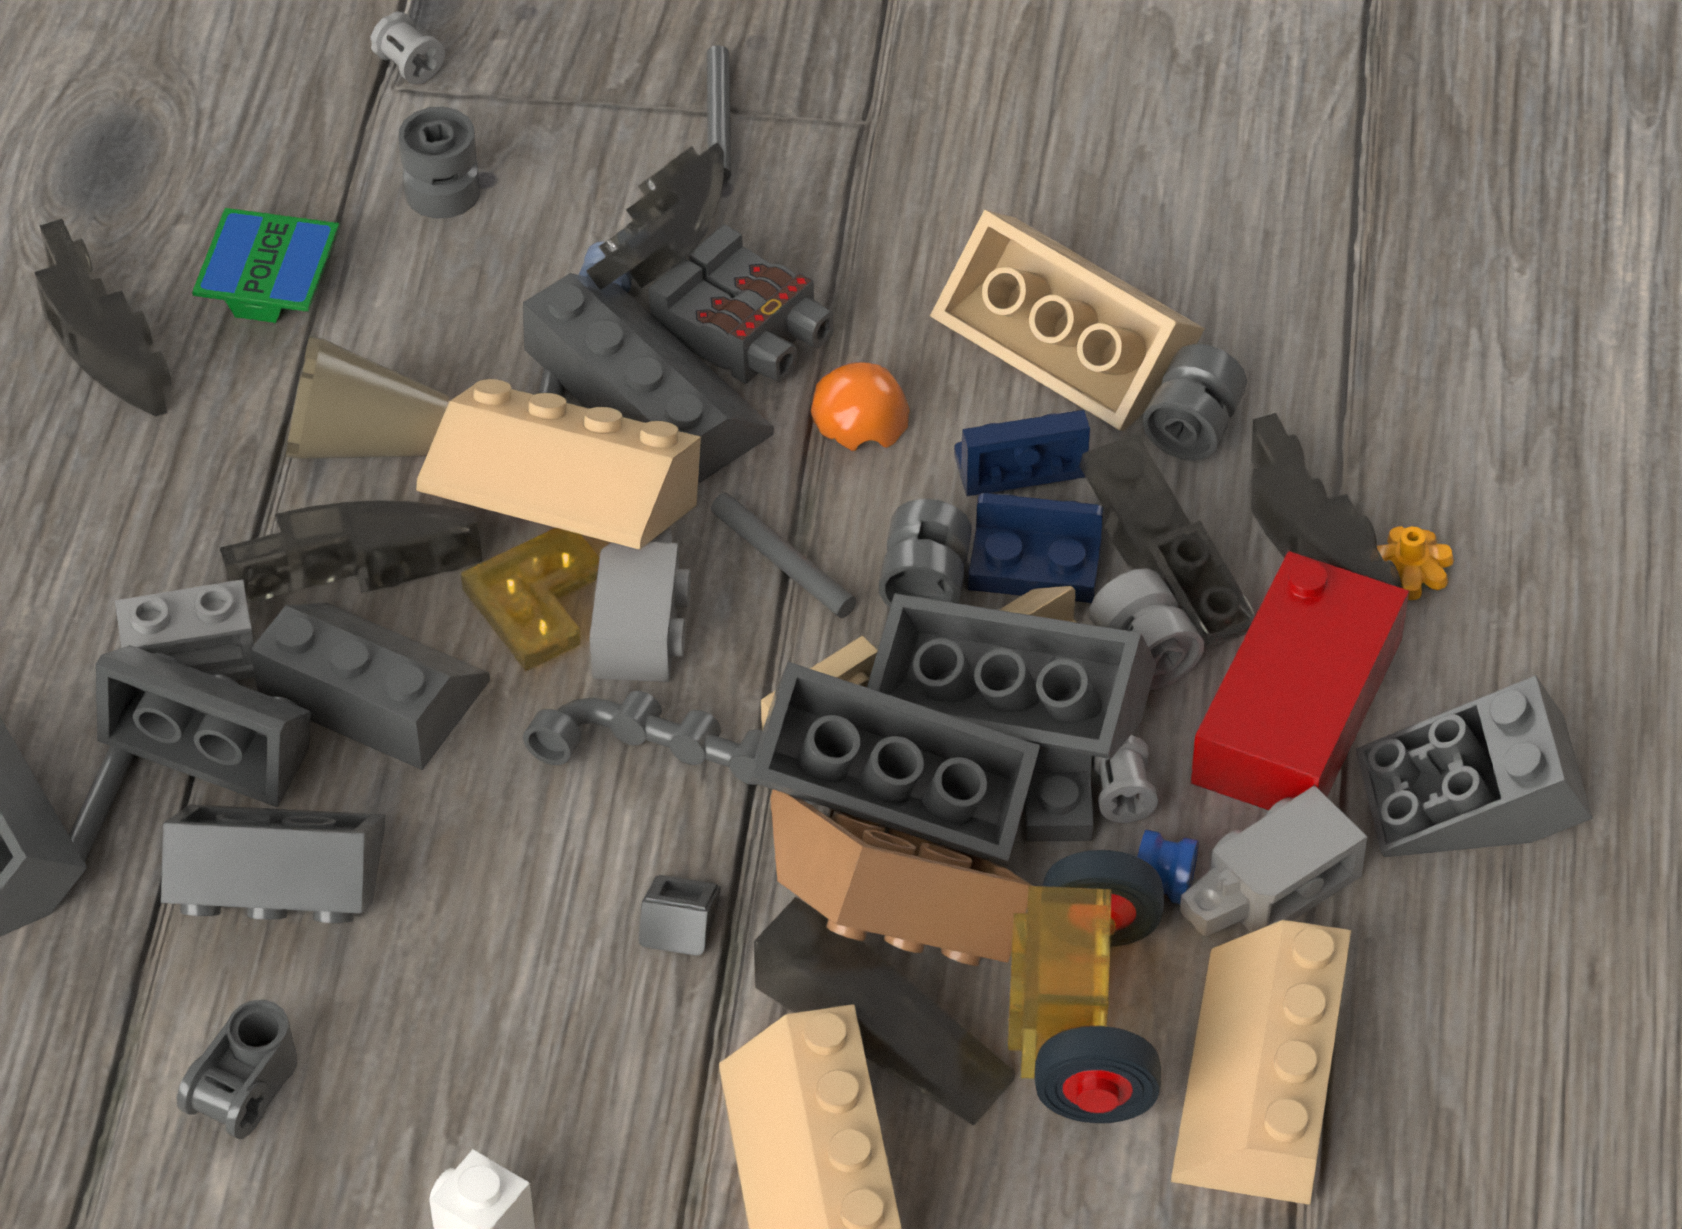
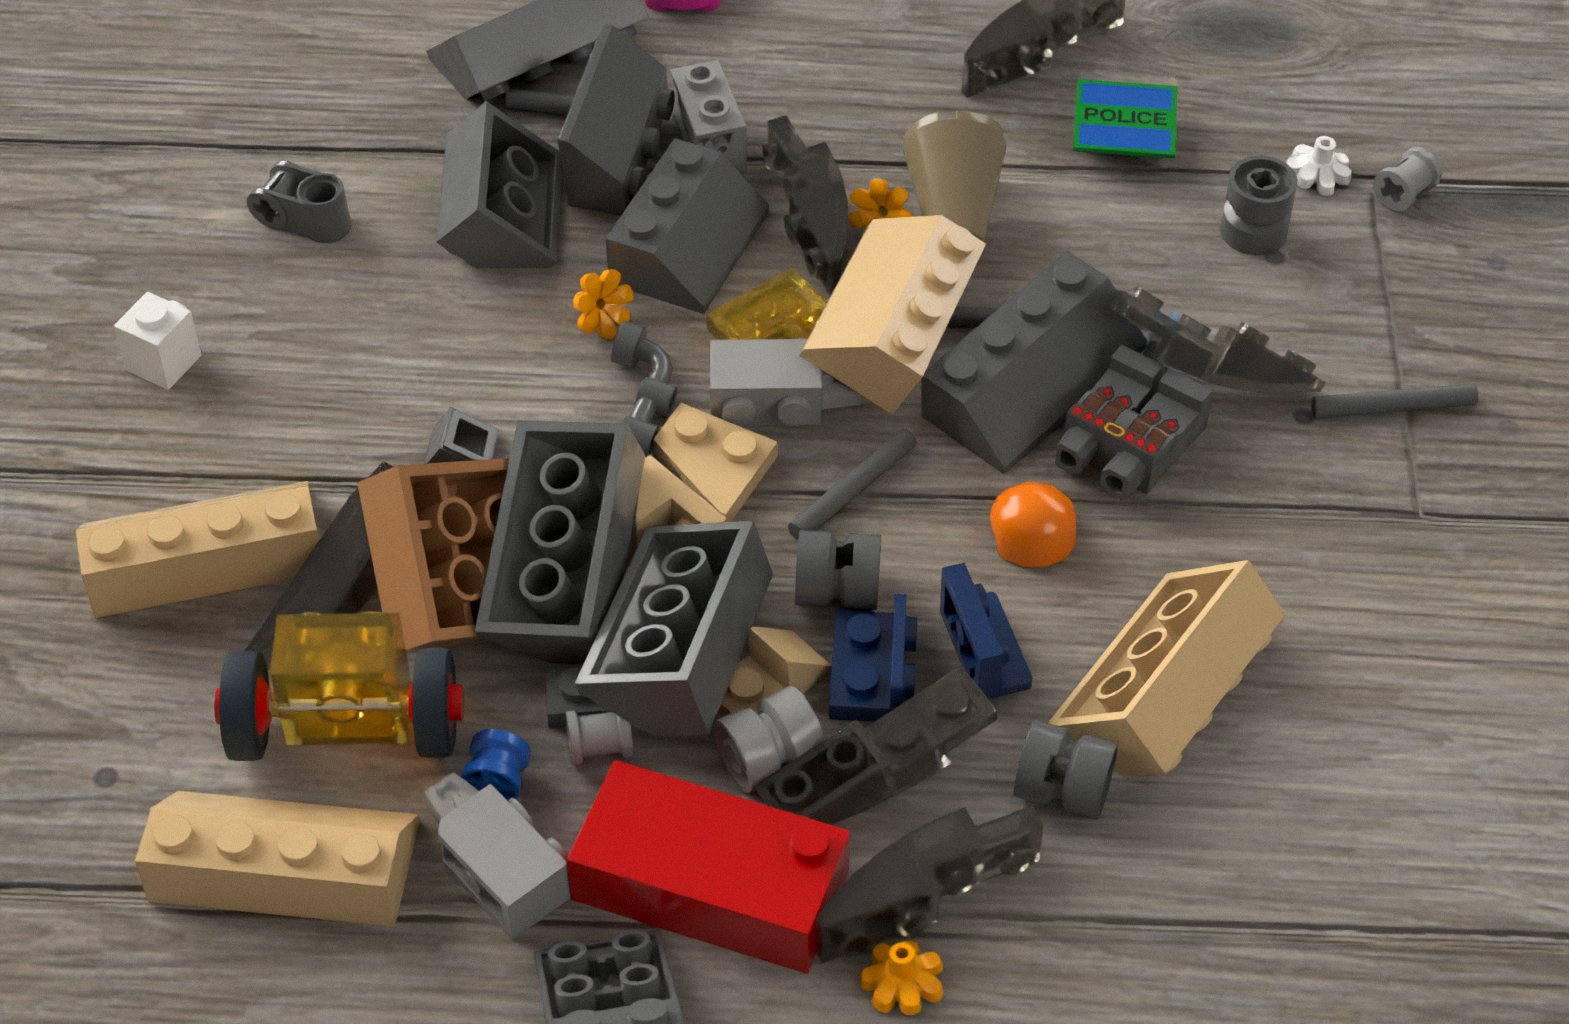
camera: 85 degrees right, 0 degrees up
none -> light orange plant [573,269,634,340]
none -> tan wing [653,403,778,522]
none -> light orange plant [848,178,914,236]
none -> white plant [1286,136,1351,196]

